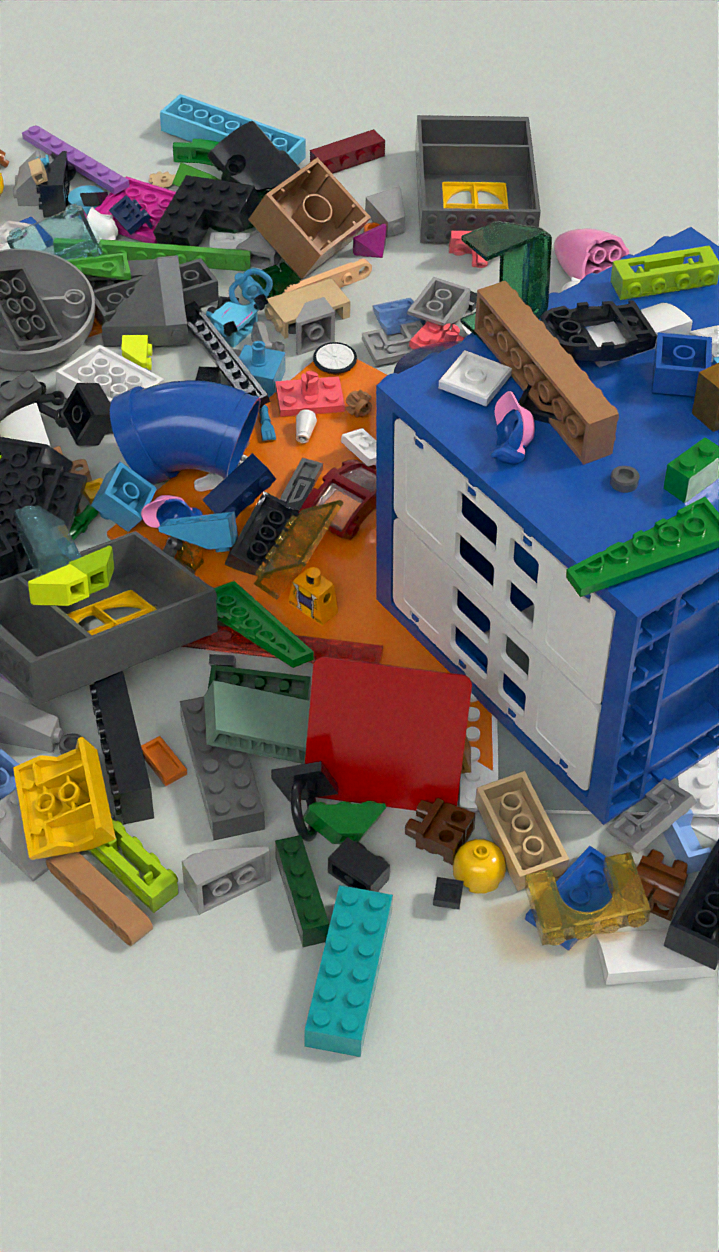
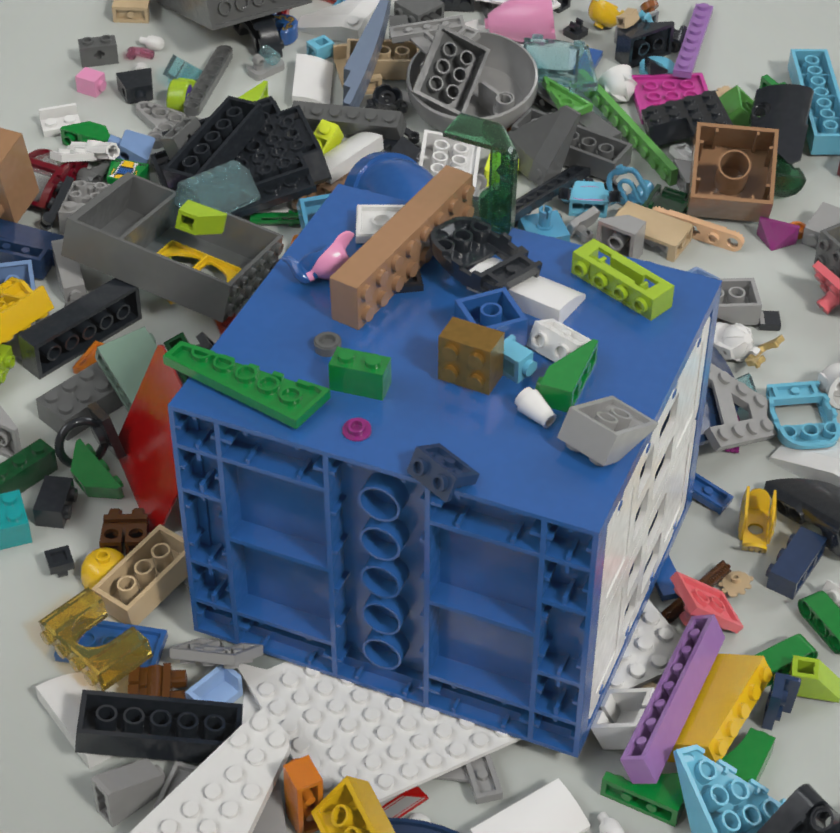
camera: 60 degrees right, 5 degrees down
neon yellow slope [28,564,89,606] -> none
dark blue bracket [109,195,153,235] -> none

